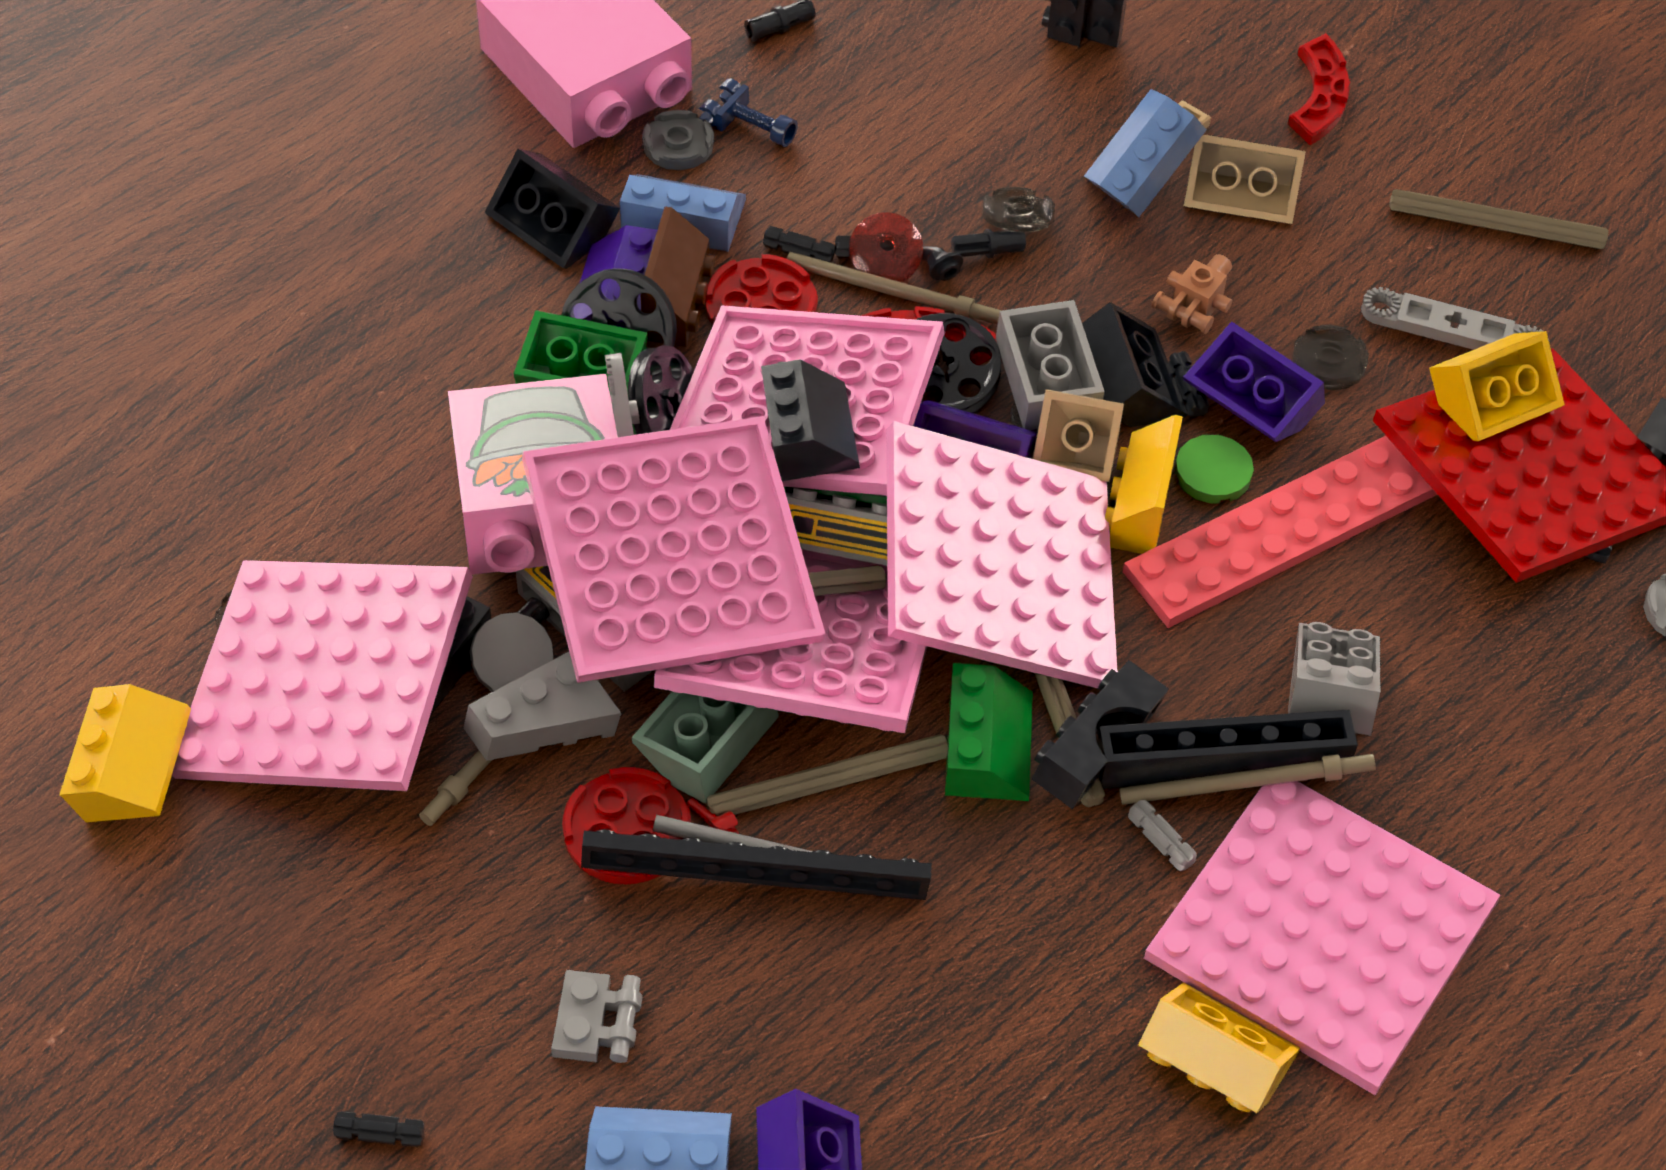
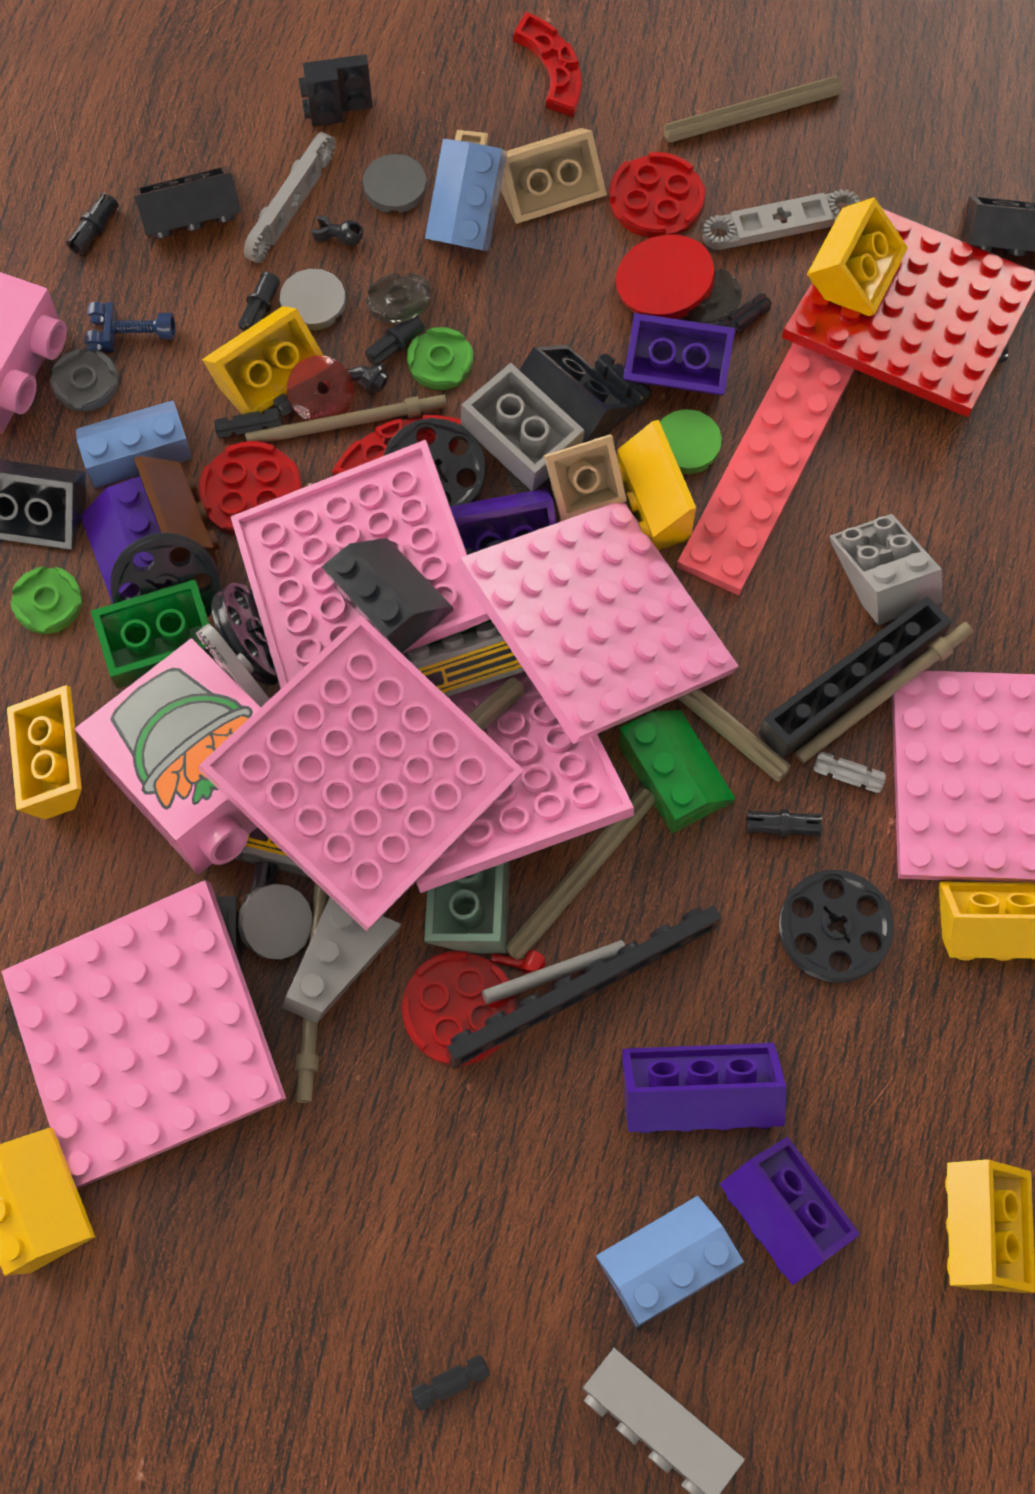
camera: 30 degrees left, 15 degrees up
light grey plate [551,970,643,1063] -> none
black arch [1032,660,1169,809] -> none
nougat piece [1151,254,1233,334] -> none
none -> yellow slope [7,685,82,820]
none -> bright green tile [11,566,83,634]
none -> black slope [133,166,241,239]
none -> yellow slope [202,306,330,414]
none -> black axle [238,272,281,332]
none -> light grey piece [244,132,336,263]
none -> light grey tile [280,269,346,330]
none -> black arm [311,215,363,246]
none -> dark grey tile [363,154,427,213]
none -> bright green tile [408,327,473,390]
none -> red tile [609,152,706,238]
none -> red tile [616,235,715,319]
none -> dark purple slope [622,1043,786,1133]
none -> black axle [717,293,772,336]
none -> black pin [746,809,822,838]
none -> black wedge [779,870,894,983]

